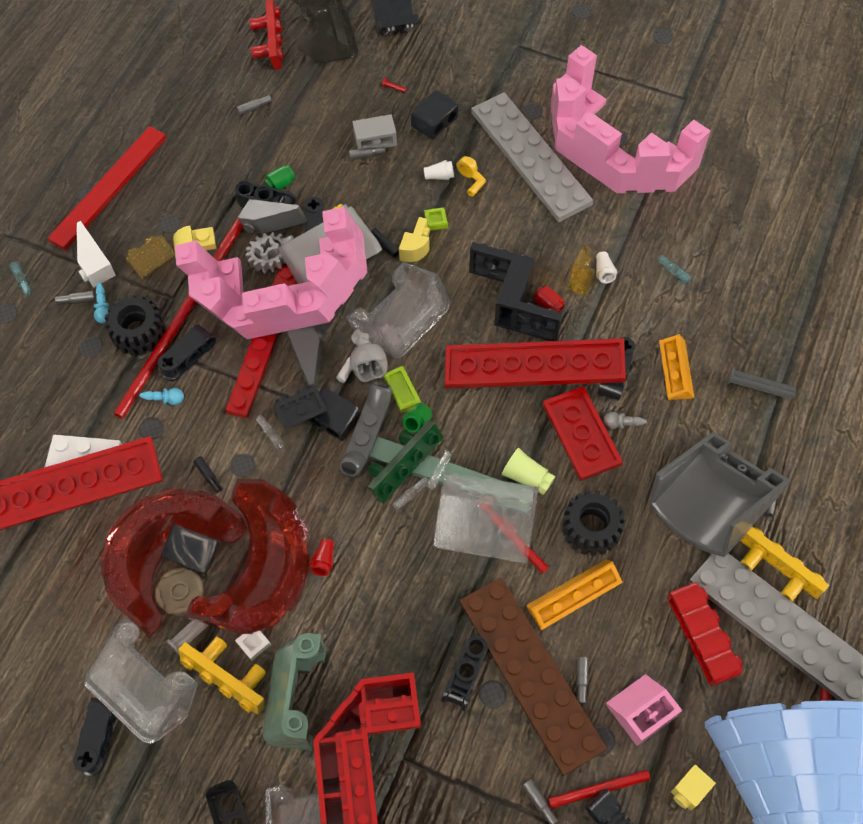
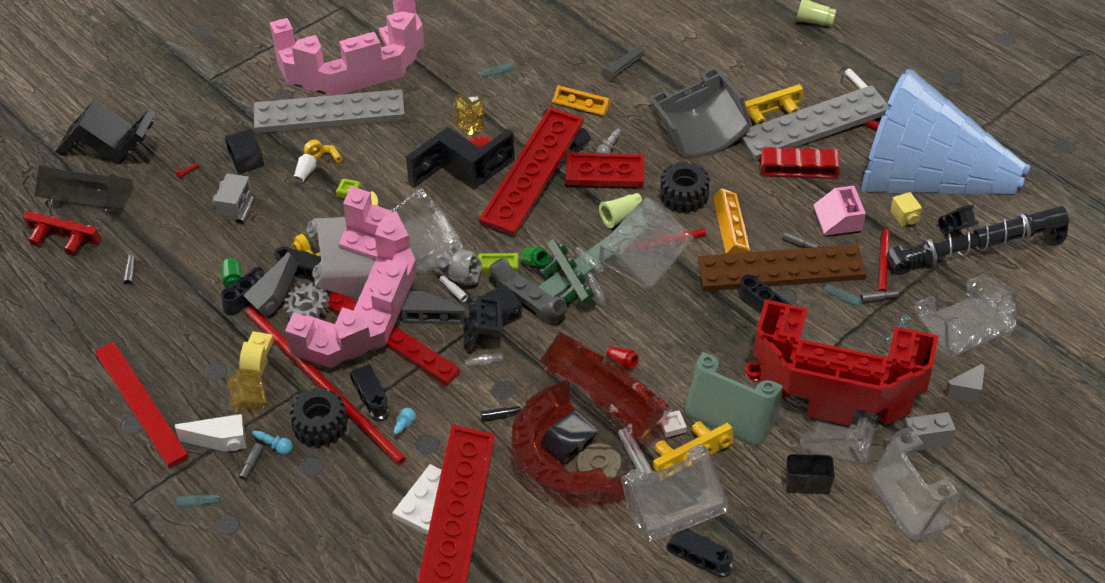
camera: 65 degrees left, 15 degrees down
none -> clear light blue pin [824,284,862,306]

